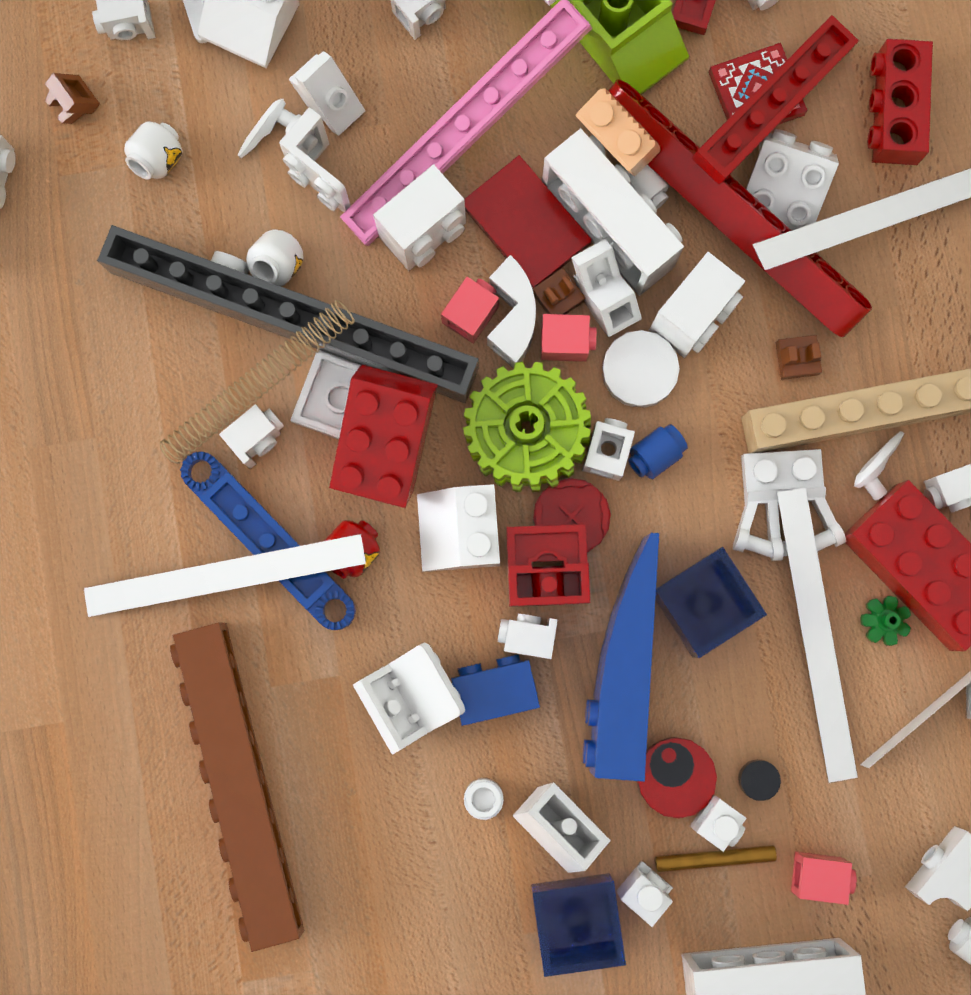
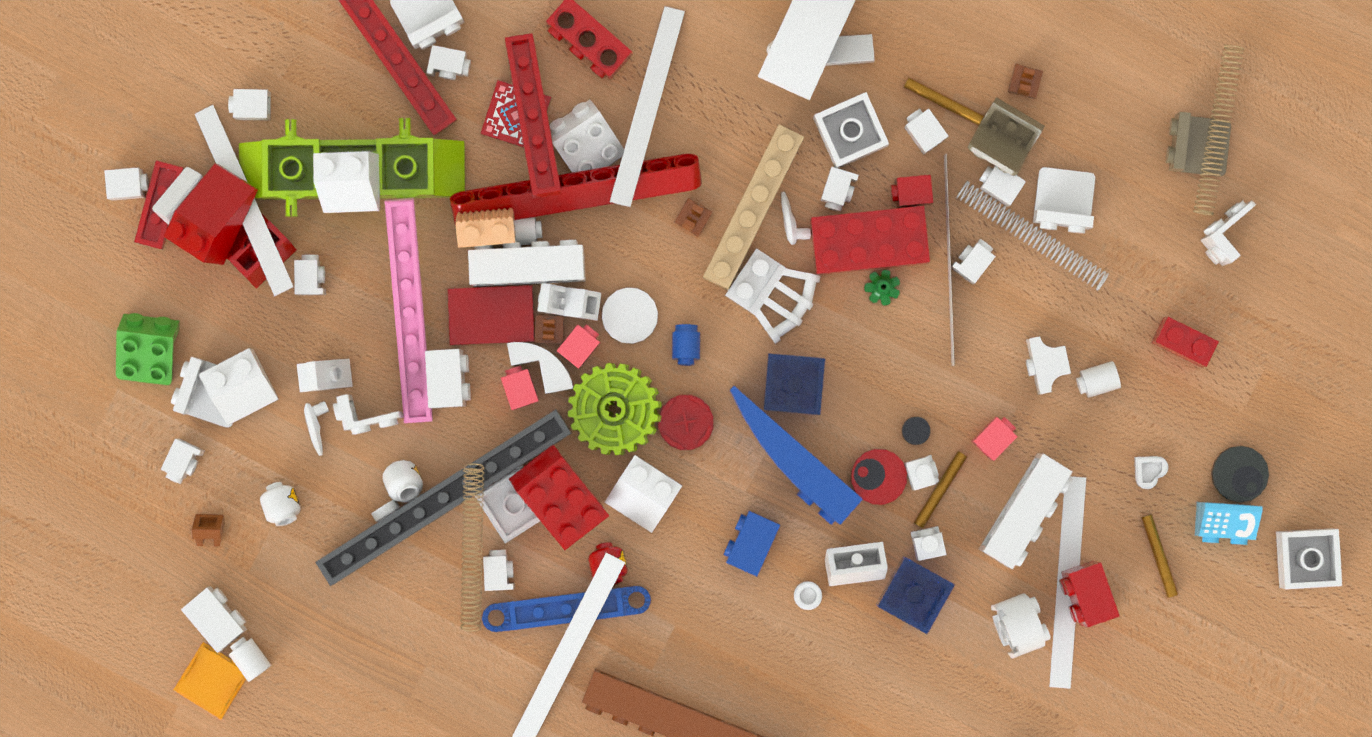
camera: 55 degrees left, 5 degrees up
white bracket [353,642,465,754] -> none
white brick [497,613,558,659] -> none
red brick [506,524,590,607] -> none
white brick [582,418,635,481] -> none
white brick [649,252,745,358] -> none
white sticker [777,487,858,783] -> none

